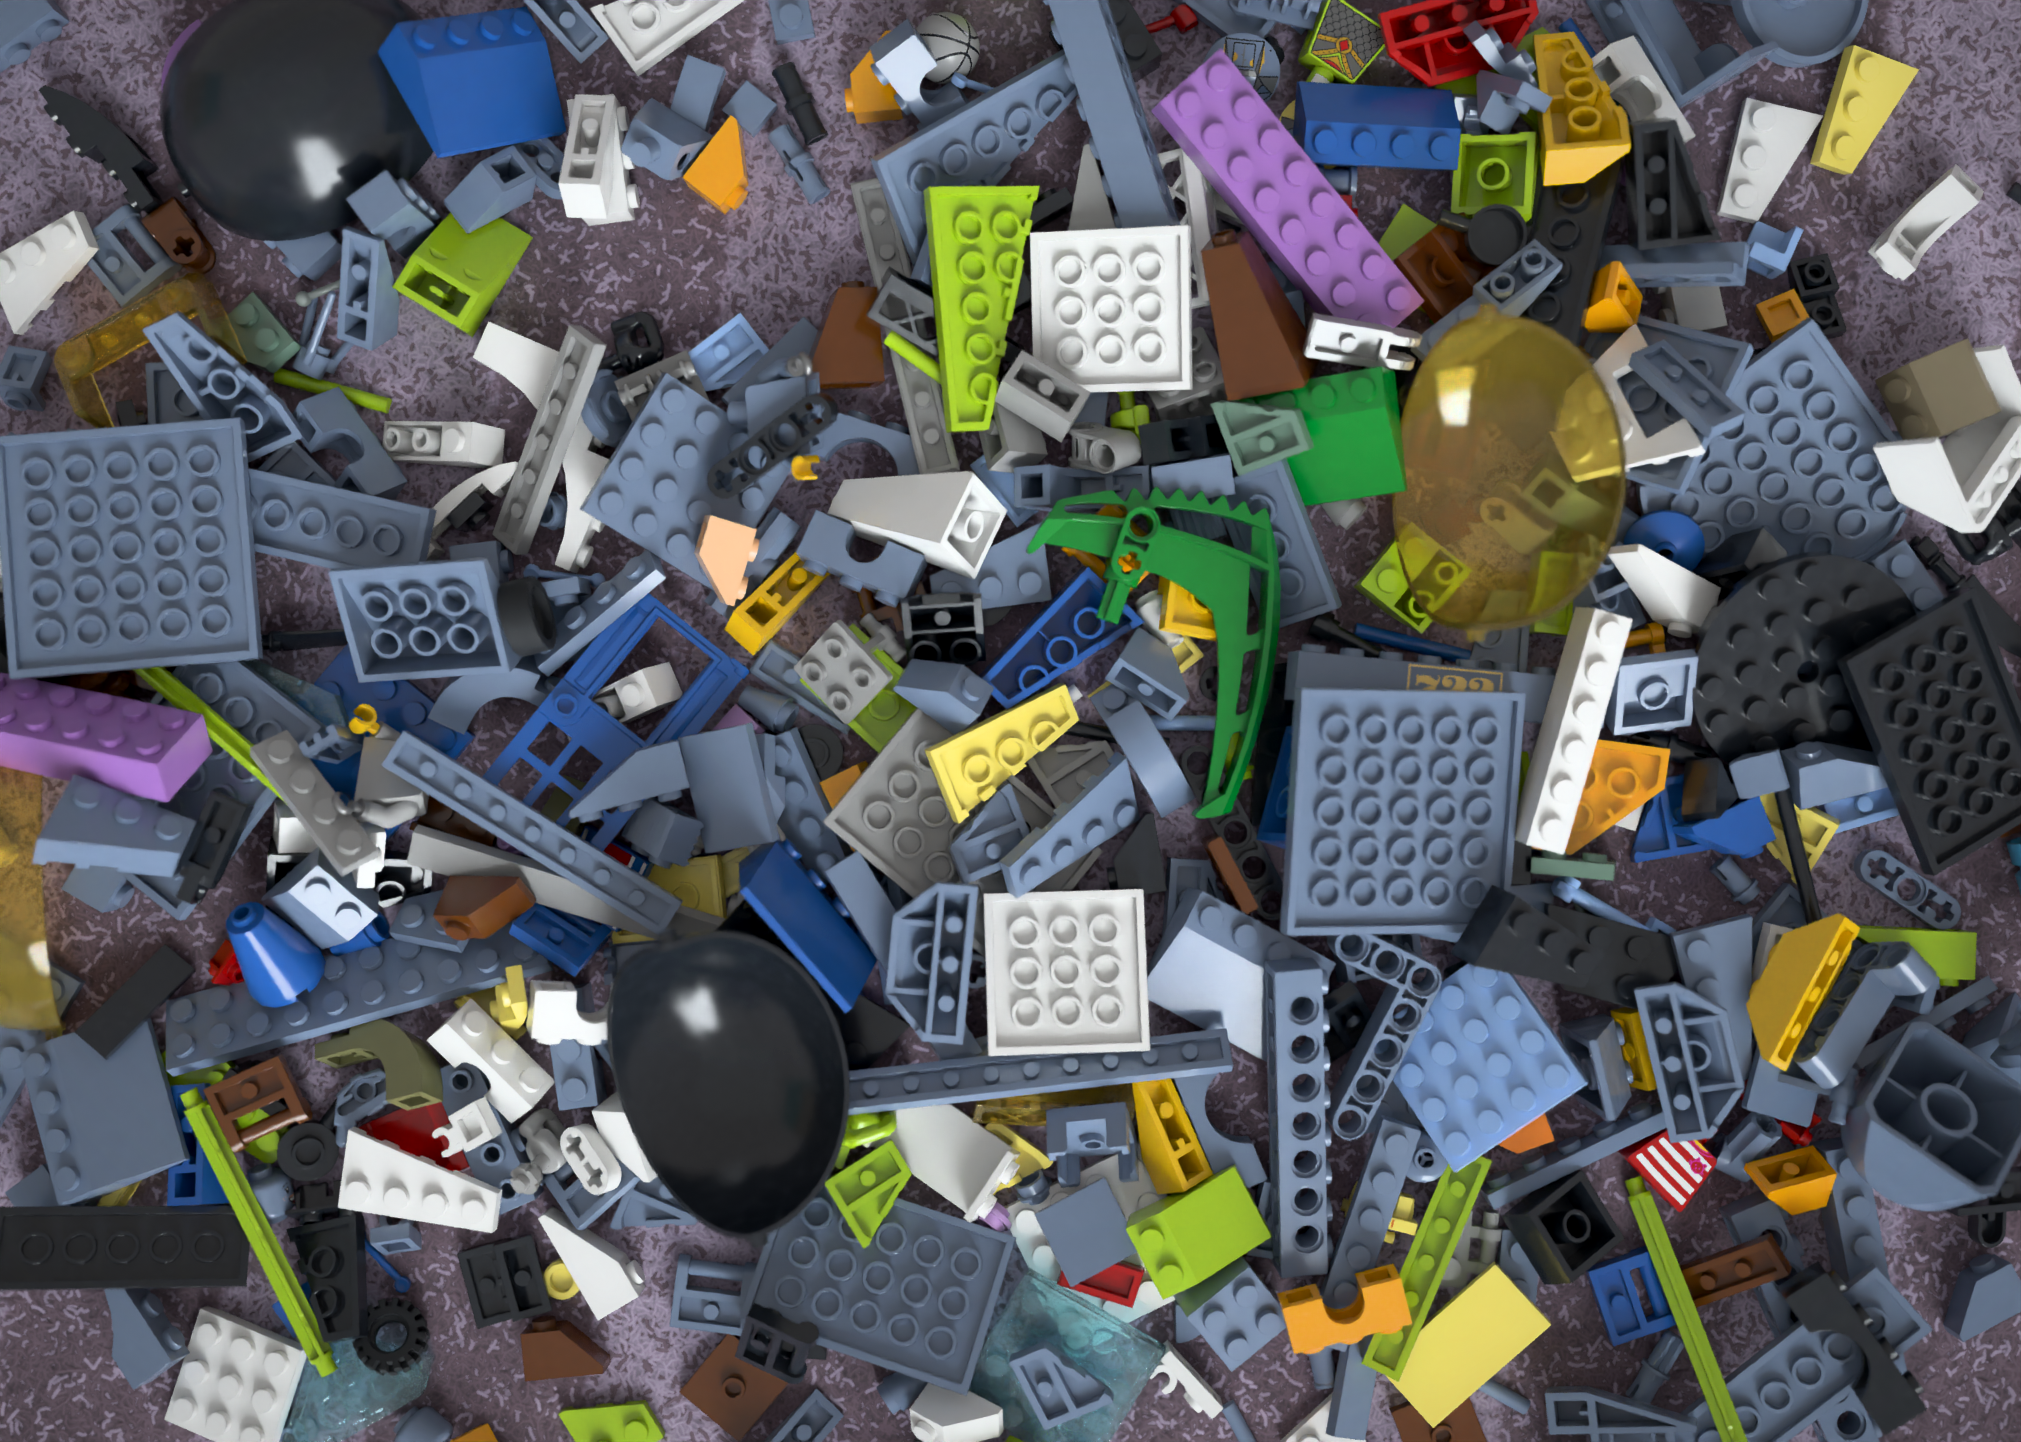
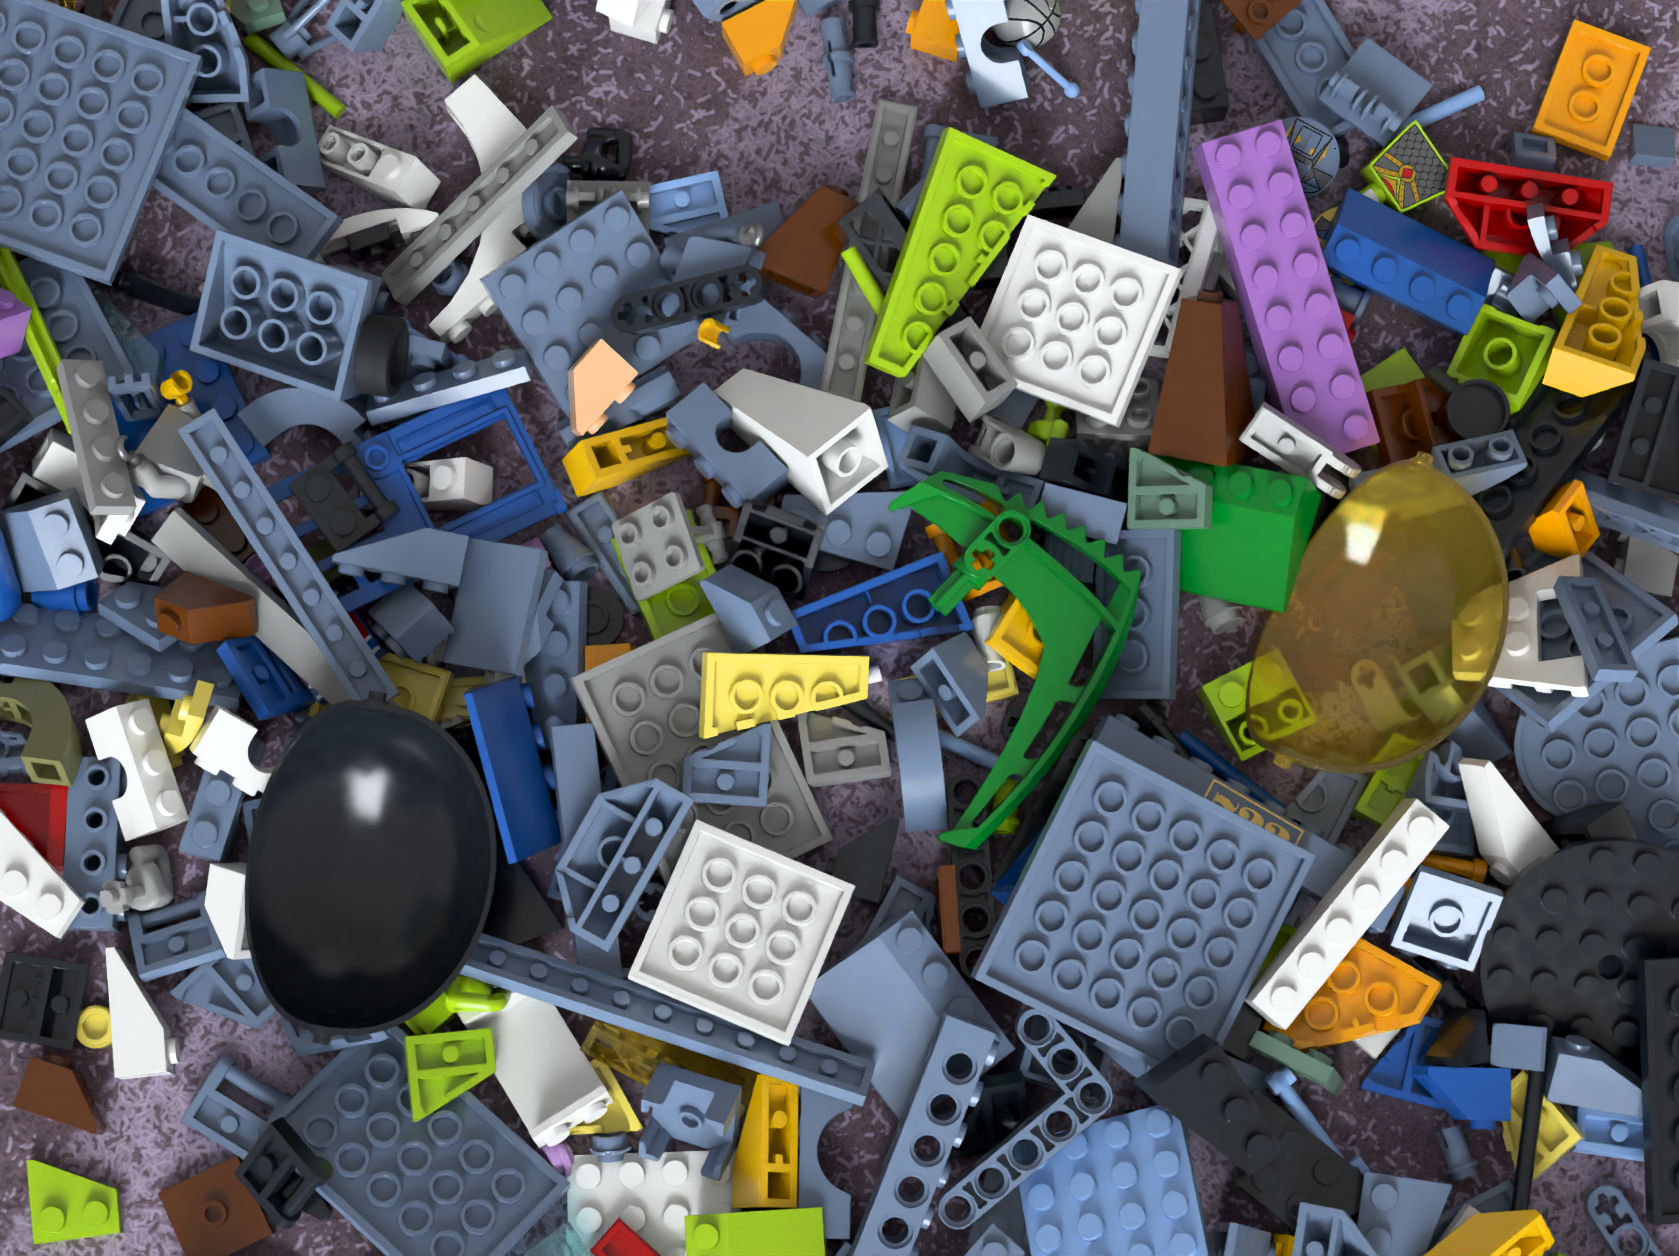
camera: 25 degrees right, 10 degrees down
white plate [432,1097,503,1157] -> none
white beam [560,1124,622,1195] -> none
sand blue wing [870,49,1078,267] -> none
sand blue wing [1000,752,1140,898] -> none
sand blue tile [1034,1177,1137,1287] -> none
red hand [1145,4,1198,34] -> none
blue dish [1623,510,1705,572] -> none
none -> black plate [288,441,401,553]

